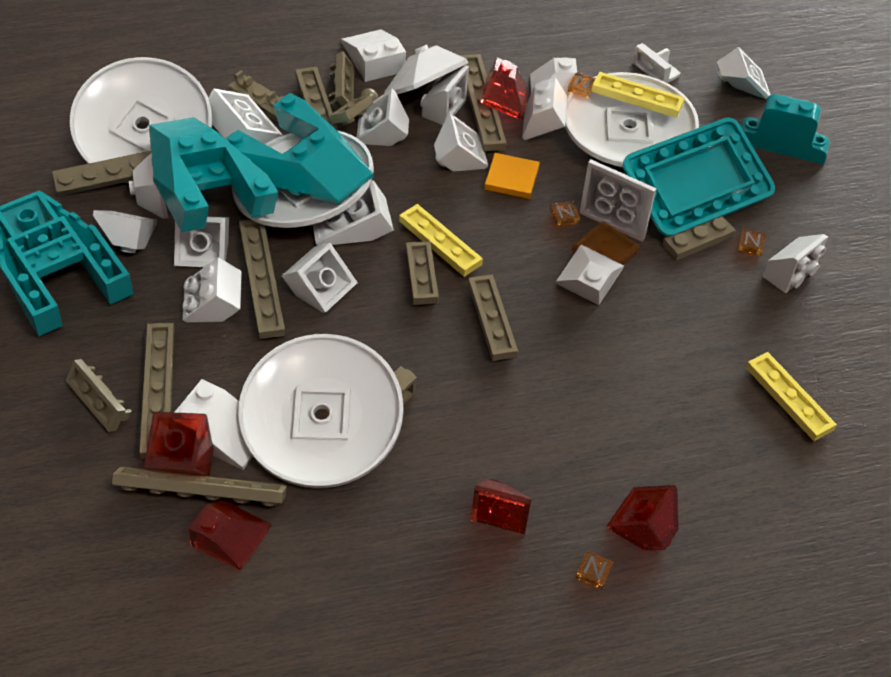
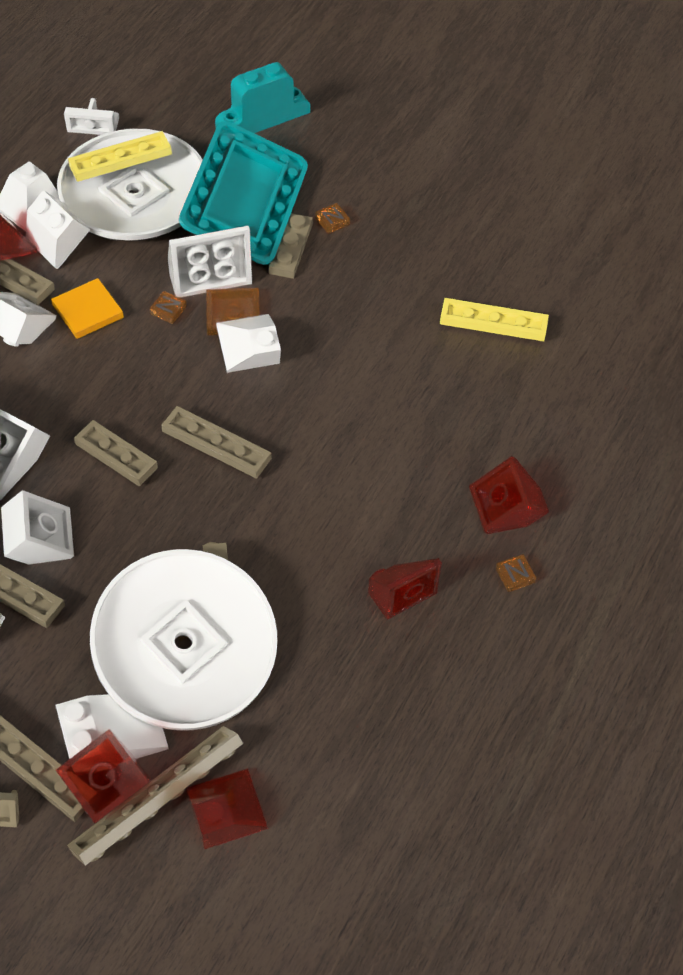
camera: 45 degrees left, 5 degrees up
light yellow plate [399,204,483,277] -> none
clear orange tile [568,73,596,98] -> none
white slope [717,47,771,100] -> none
white slope [763,234,828,293] -> none

